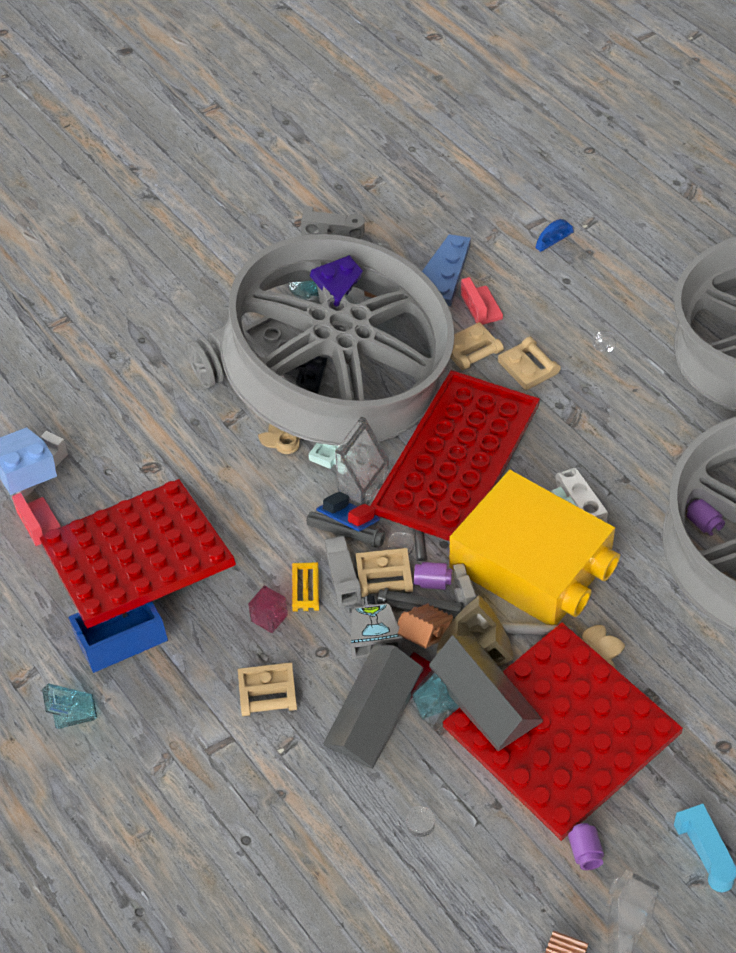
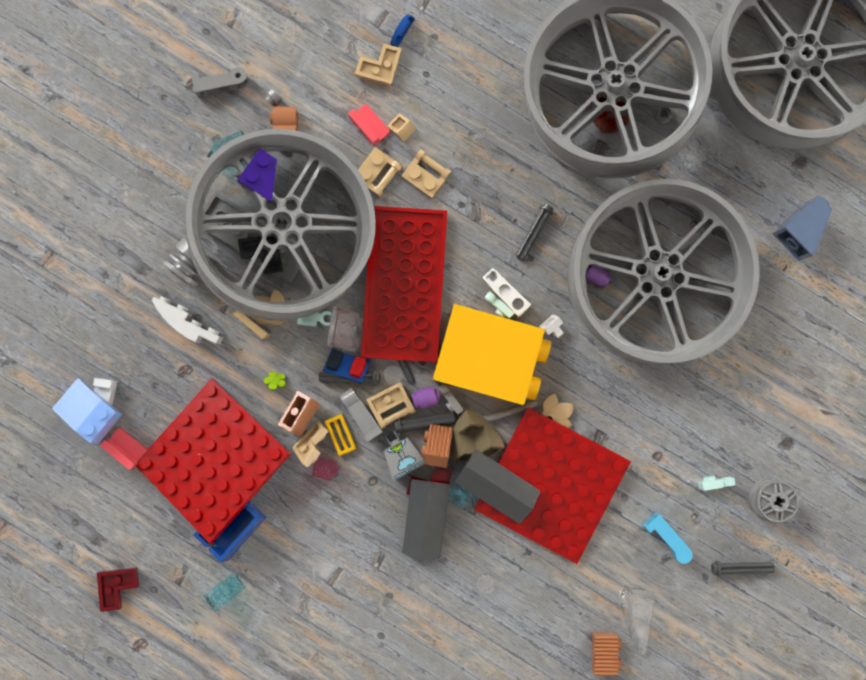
camera: 20 degrees left, 35 degrees up
tan plate [238,662,297,716] -> none
medium blue wing [422,234,471,306] -> none
medium lavender brick [568,823,604,870] -> none
none -> white slope [152,296,223,344]
none -> tan tile [233,310,271,340]
none -> lime plant [264,372,286,391]
none -> nougat brick [278,391,320,437]
none -> tan plate [292,420,328,468]
none -> tan plate [355,44,402,86]
none -> tan slope [387,113,416,141]
none -> dark grey axle [516,203,554,260]
none -> white tile [539,314,563,338]

